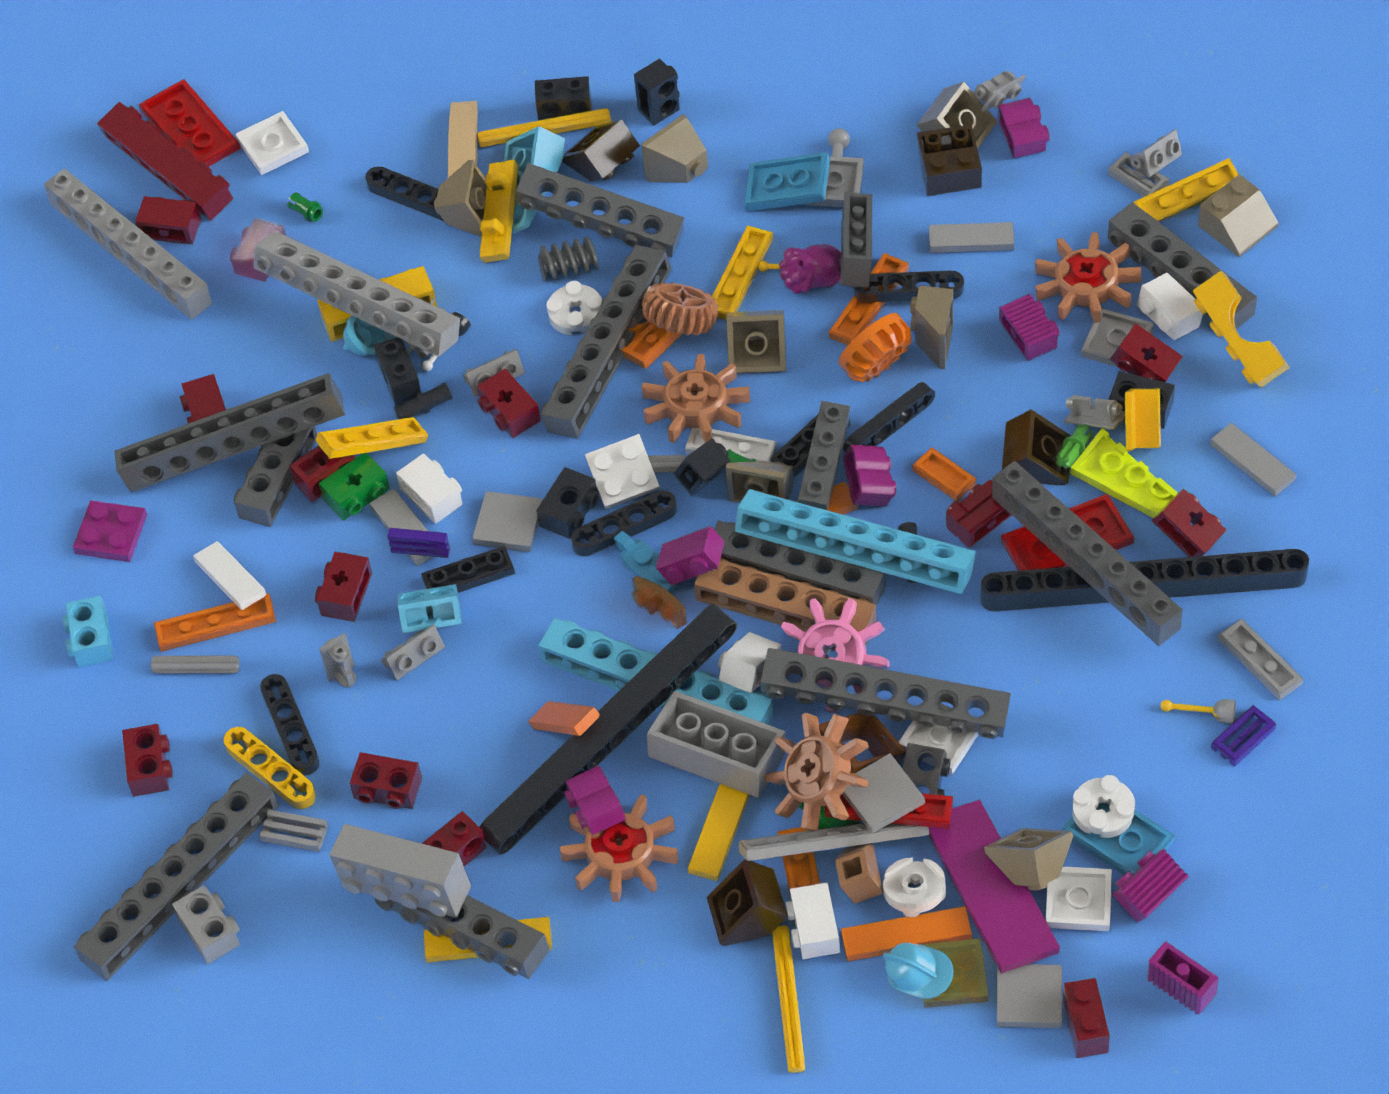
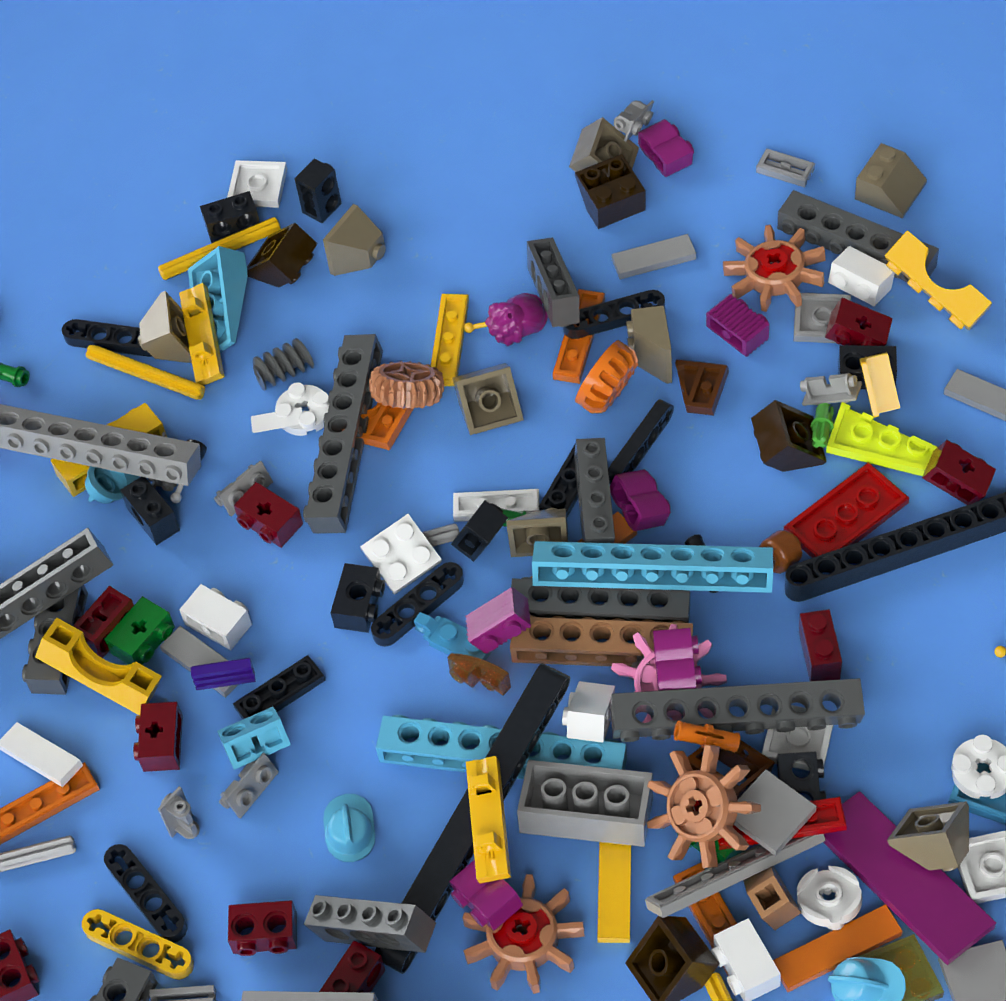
camera: 15 degrees left, 0 degrees up
yellow tile [315,417,428,459] -> none
black pin [393,382,453,419] -> none
tan slope [448,101,479,178] -> none
light grey tile [472,491,543,552] -> none
dark grey brick [516,163,684,258] -> none
orange tile [528,701,600,736] -> none
nougat gear [642,354,750,443] -> none
dark azure tile [744,152,830,212] -> none
light grey plate [804,128,864,207] -> none
orange tile [912,447,976,501] -> none
dark red brick [946,480,1012,548] -> none
dark grey brick [992,461,1183,646] -> none
light grey hinge [1131,129,1182,177] -> none
yellow tile [1133,158,1239,222] -> none
none -> yellow arch [35,617,162,715]
none -> yellow axle [85,345,205,400]
none -> white plate [227,160,287,208]
none -> white sticker [251,407,302,433]
none -> dark grey brick [304,895,436,953]
none -> medium azure piece [323,794,375,862]
none -> yellow hinge [466,756,511,884]
none -> magenta brick [653,628,702,691]
none -> orange pin [674,720,740,753]
none -> reddish brown wing [675,359,729,416]
none -> dark orange head [759,530,802,574]
none -> dark red brick [799,609,842,681]

